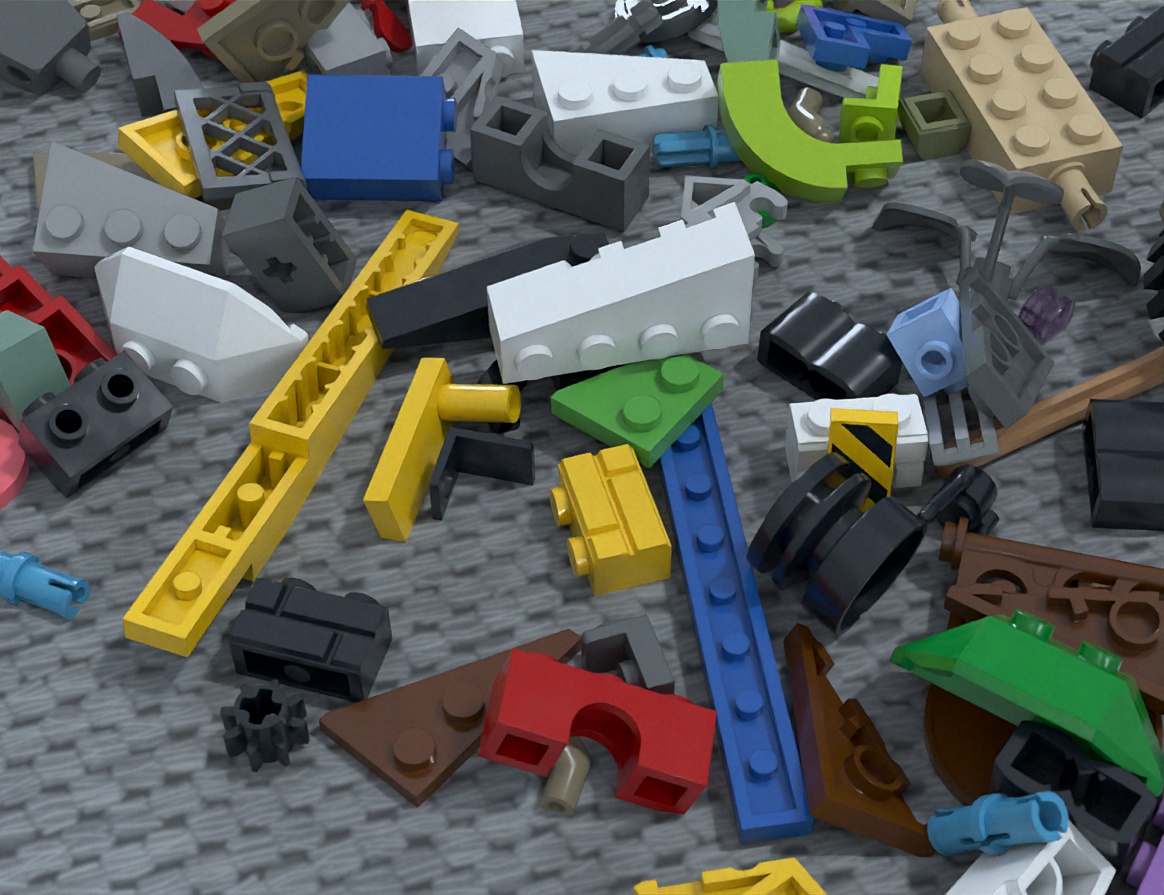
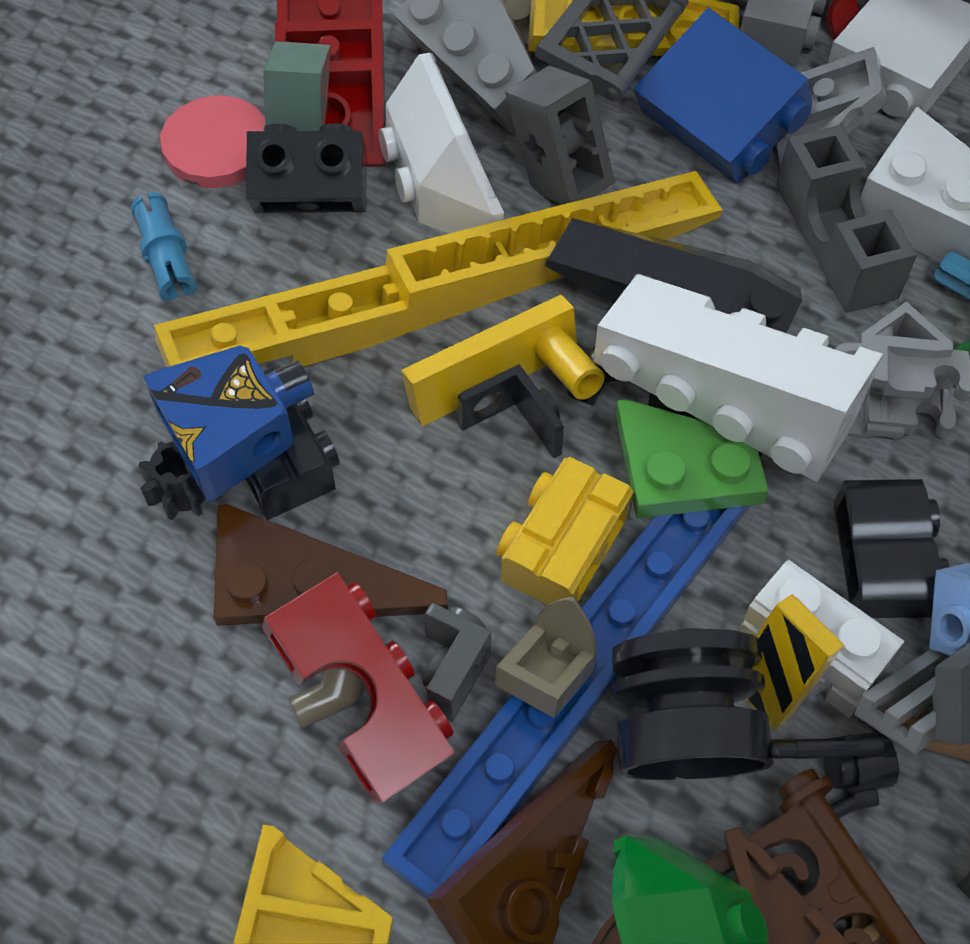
camera: 45 degrees right, 10 degrees up
none -> blue torso [143,345,314,503]
none -> dark tan plate [495,597,597,718]

